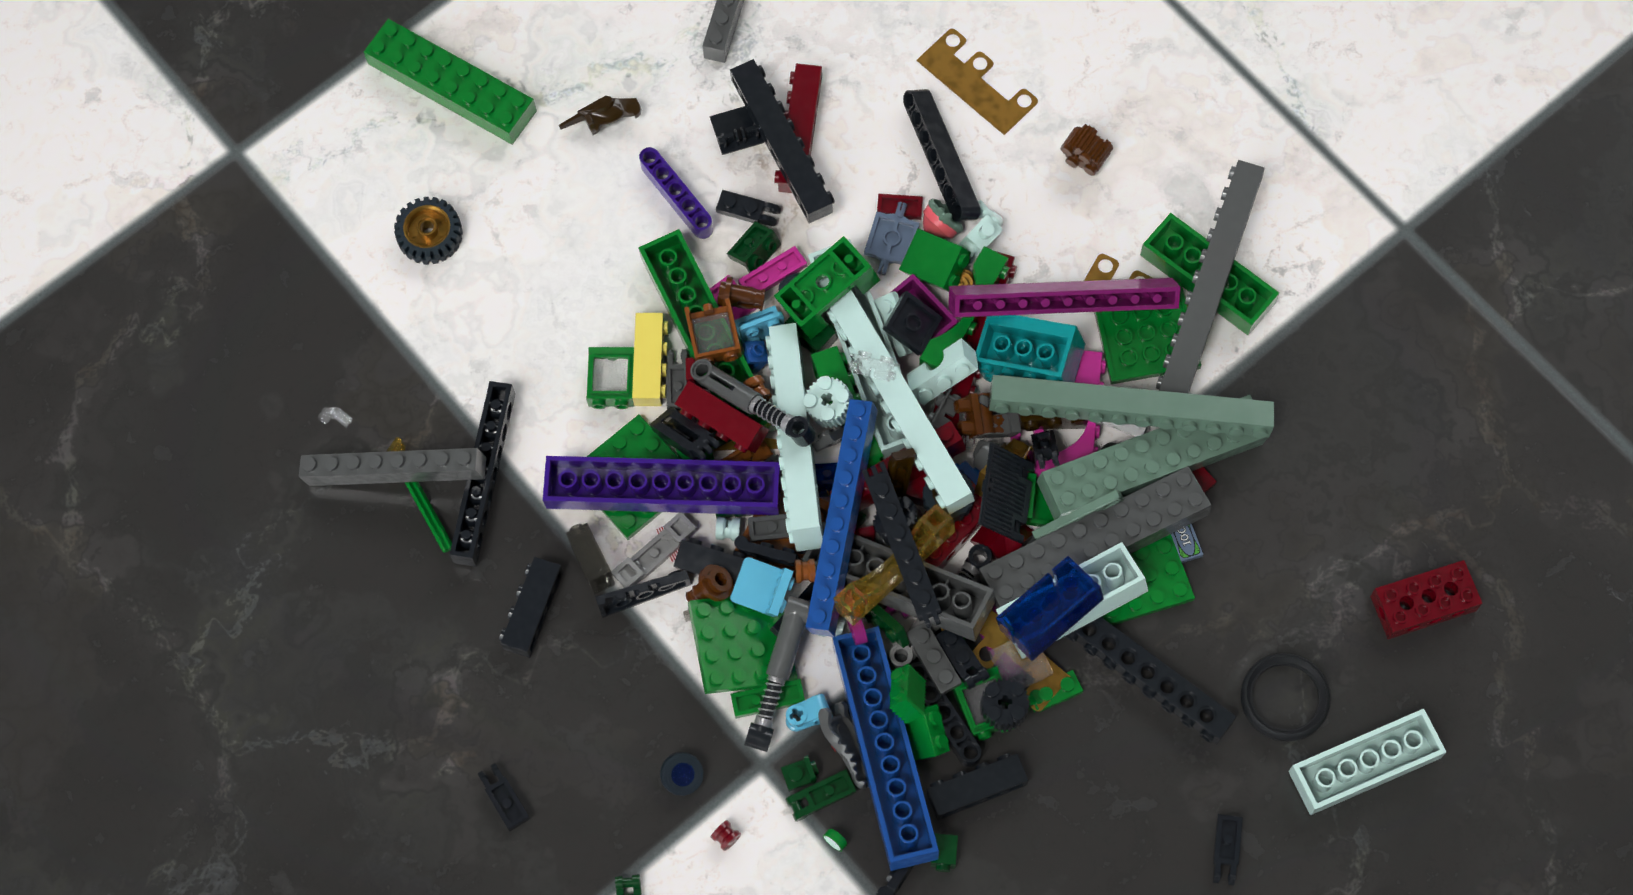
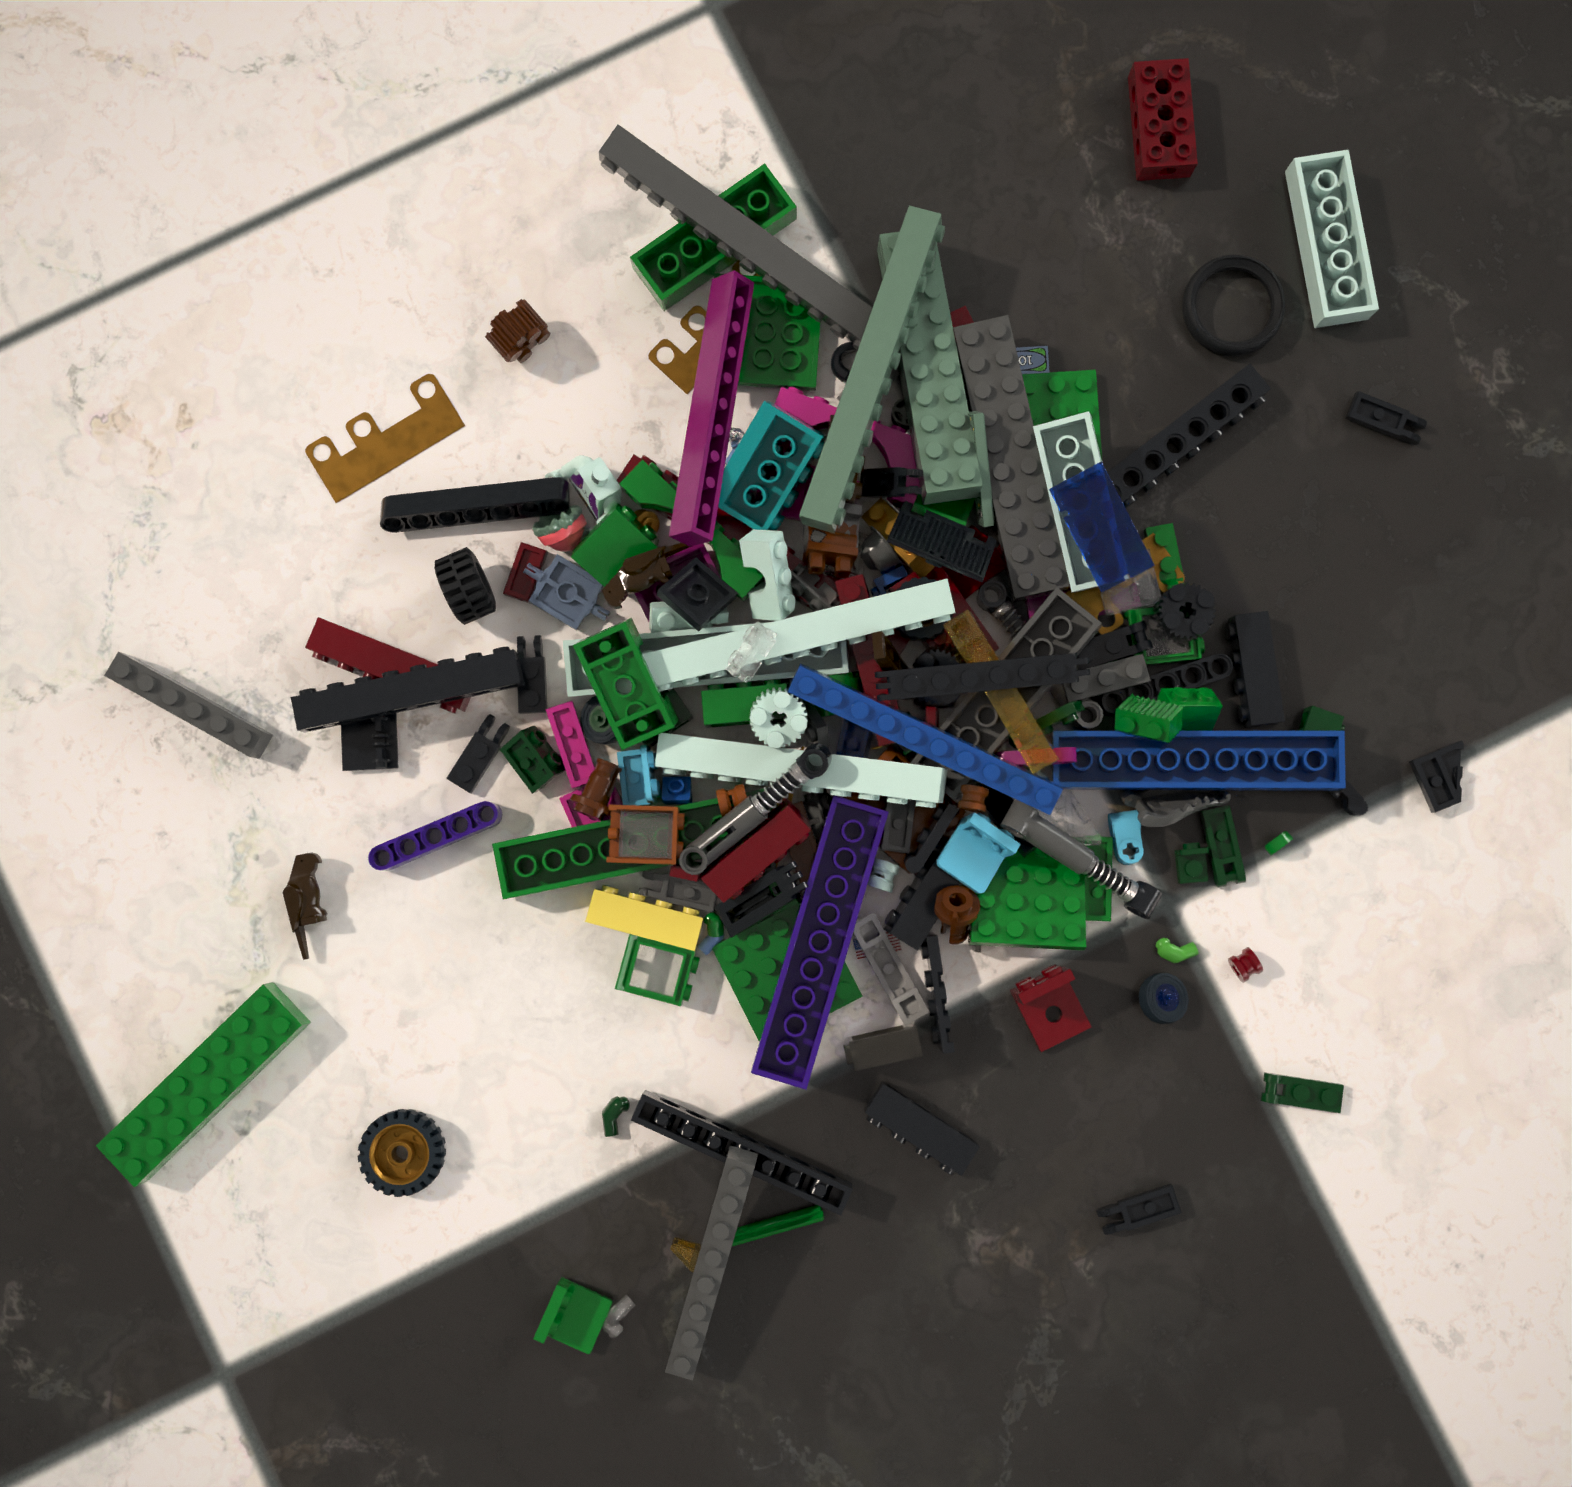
camera: 75 degrees left, 15 degrees up
none -> black tyre [434,547,496,625]
none -> black hinge [517,635,548,714]
none -> green bracket [533,1277,613,1354]
none -> dark brown animal [602,543,692,609]
none -> dark green arm [602,1096,630,1137]
none -> arm [697,912,724,955]
none -> dark red bracket [1010,964,1091,1052]
none -> clear wing [1043,790,1102,845]
none -> bright green arm [1155,938,1199,963]

